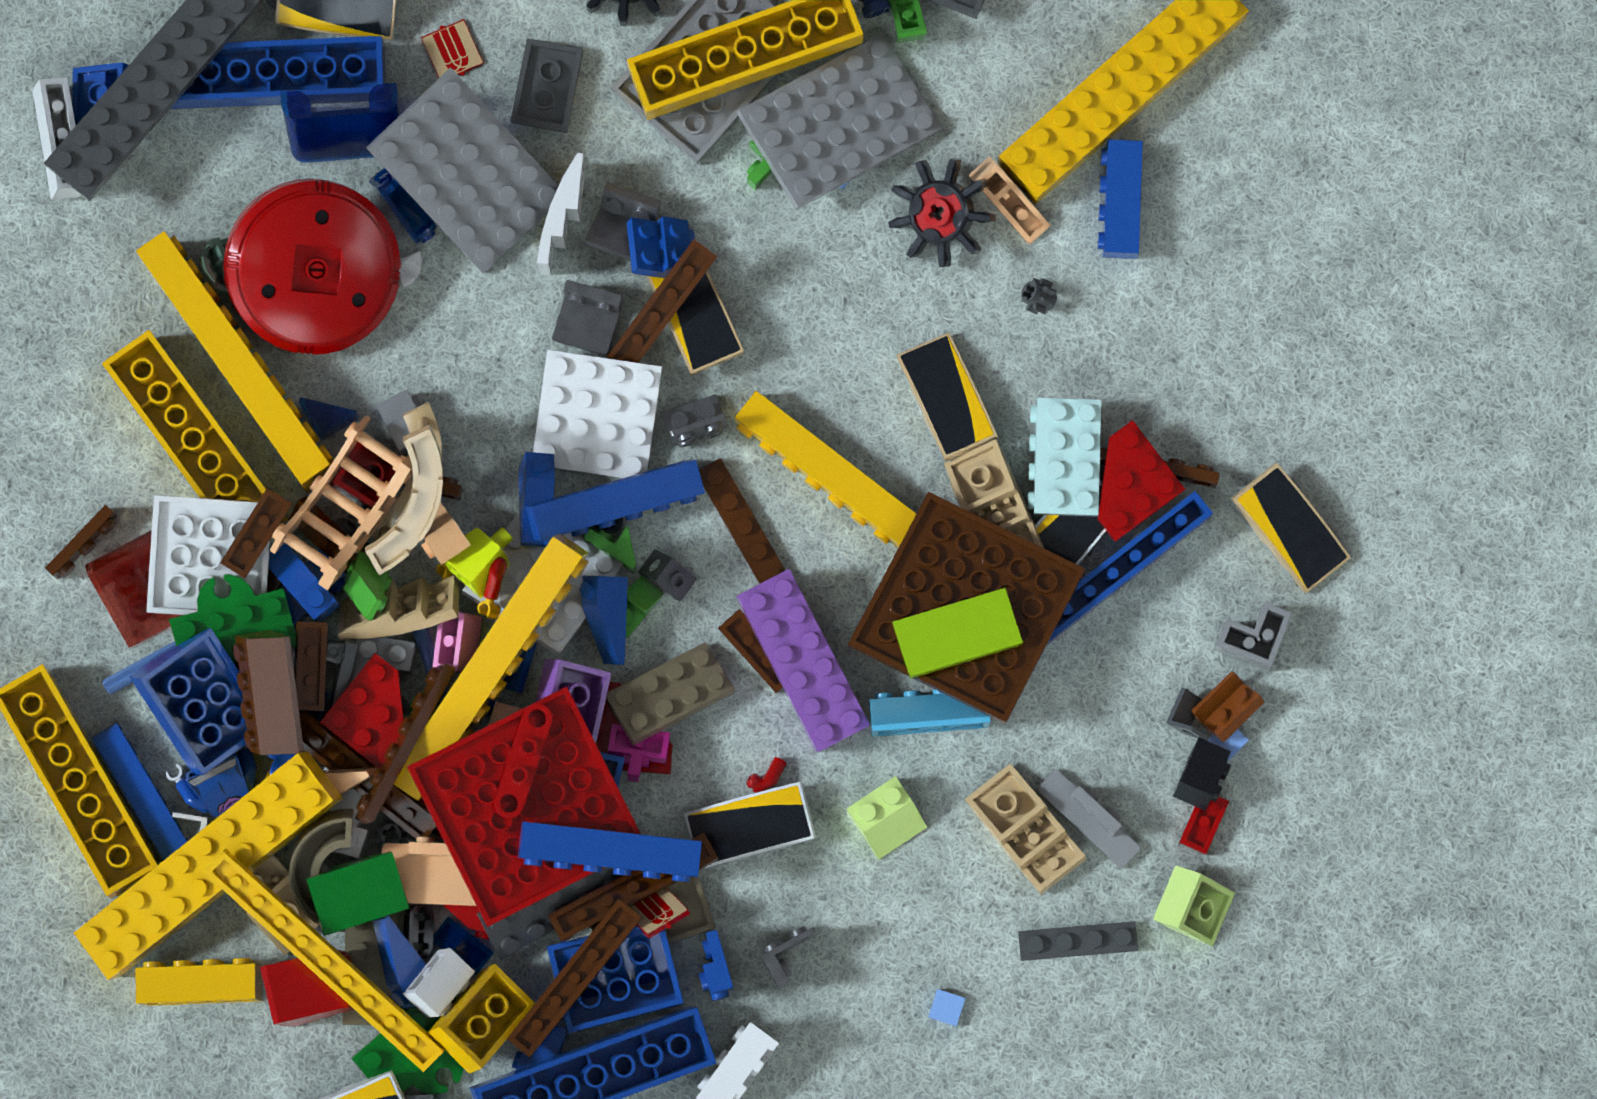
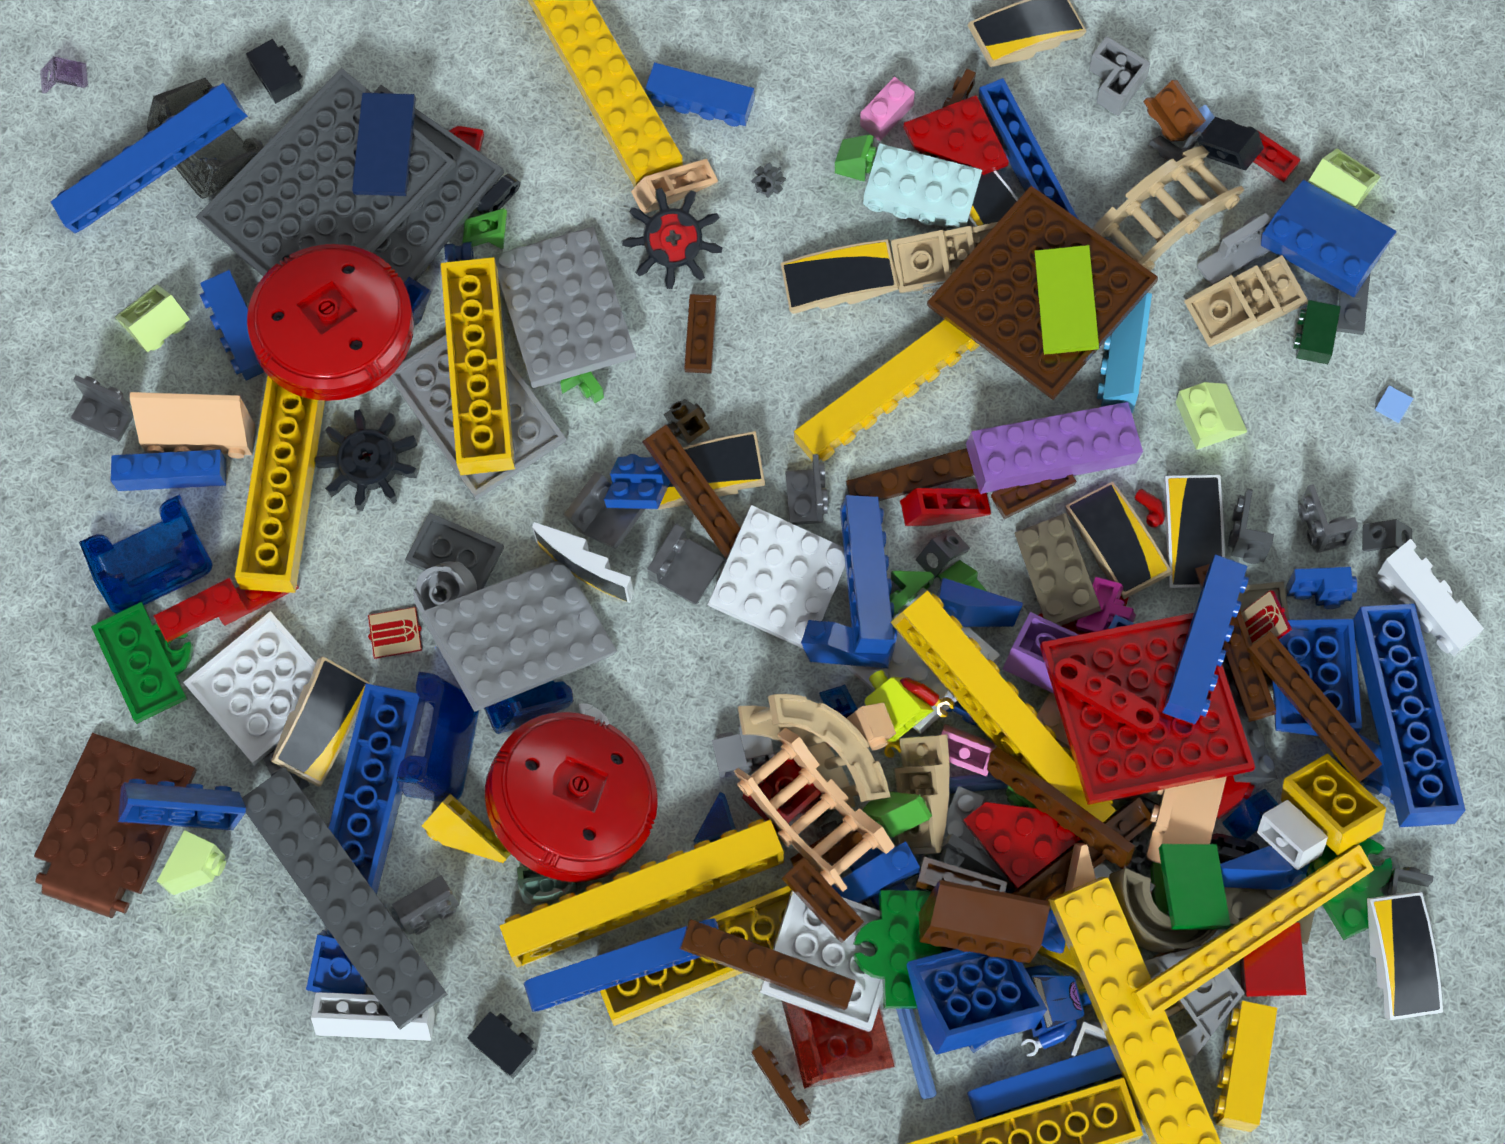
camera: 70 degrees left, 10 degrees down
none -> flat silver bracket [392,875,459,935]
none -> light grey brick [413,561,477,613]
none -> yellow slope [422,794,511,863]
none -> black brick [467,1011,536,1079]
none -> black beam [477,173,520,214]
none -> blue beam [523,918,719,1012]
none -> dark brown brick [663,399,710,444]
none -> reddish brown plate [679,919,856,1010]
none -> reddish brown plate [684,294,717,374]
none -> clear blue slope [819,684,858,718]
none -> bright green slope [835,135,877,182]
none -> bright pink brick [860,76,915,141]
none -> red slope [900,488,991,526]
none -> black slope [1065,481,1172,599]
none -> tan fence [1092,145,1245,271]
none -> light grey wing [1143,944,1245,1064]
none -> dark grey bracket [1228,488,1274,564]
none -> blue slope [1261,180,1397,298]
none -> dark green brick [1293,300,1341,365]
none -> dark grey bracket [1362,519,1412,552]

